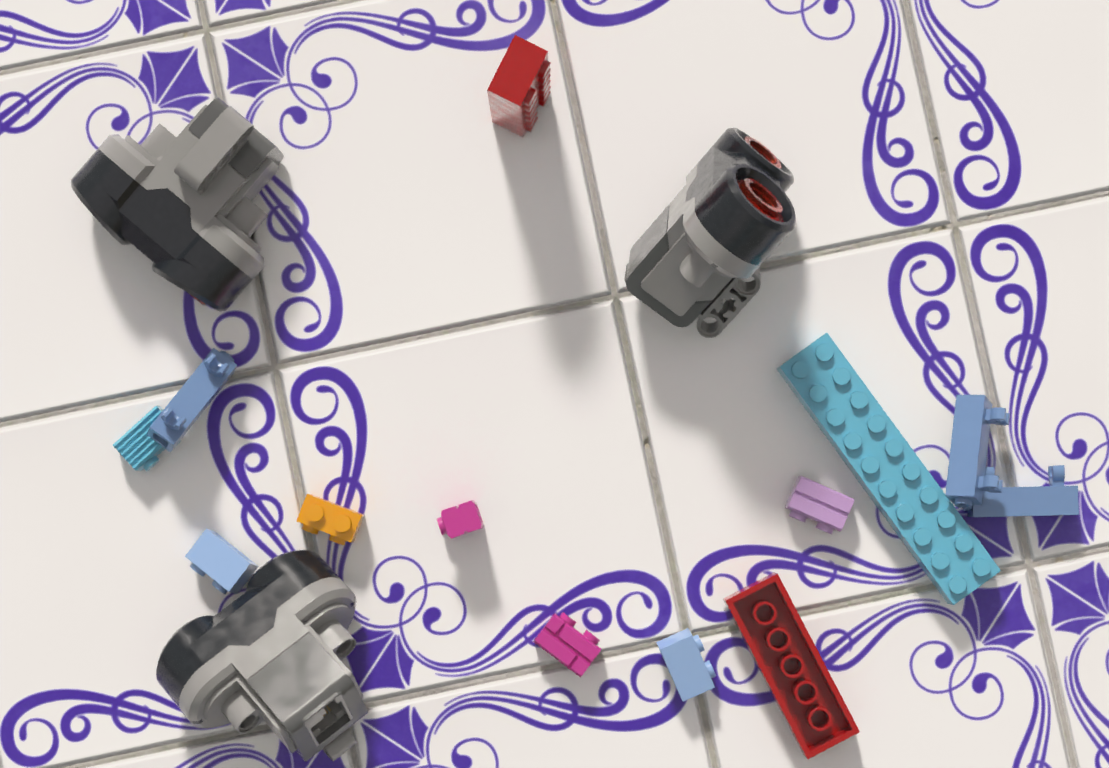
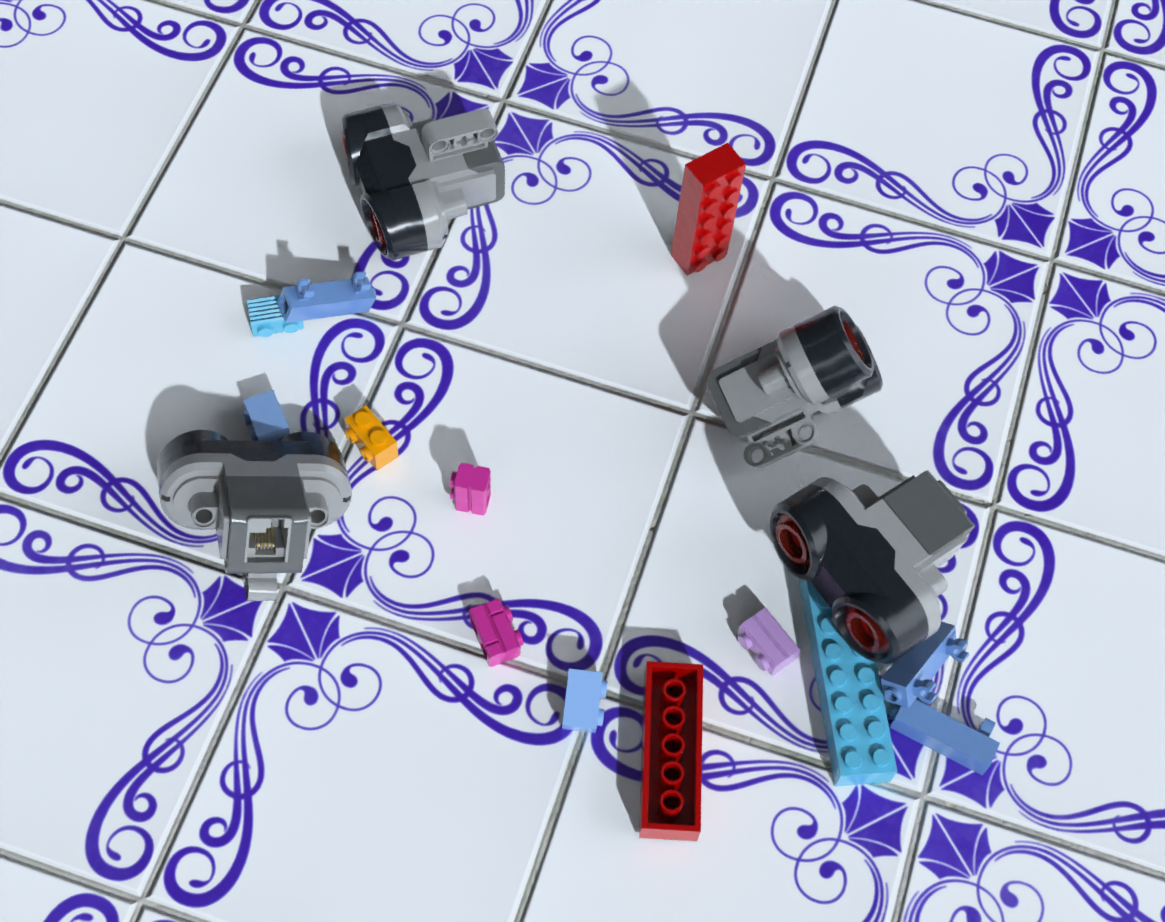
camera: 25 degrees right, 25 degrees down
none -> piece [770,470,975,664]

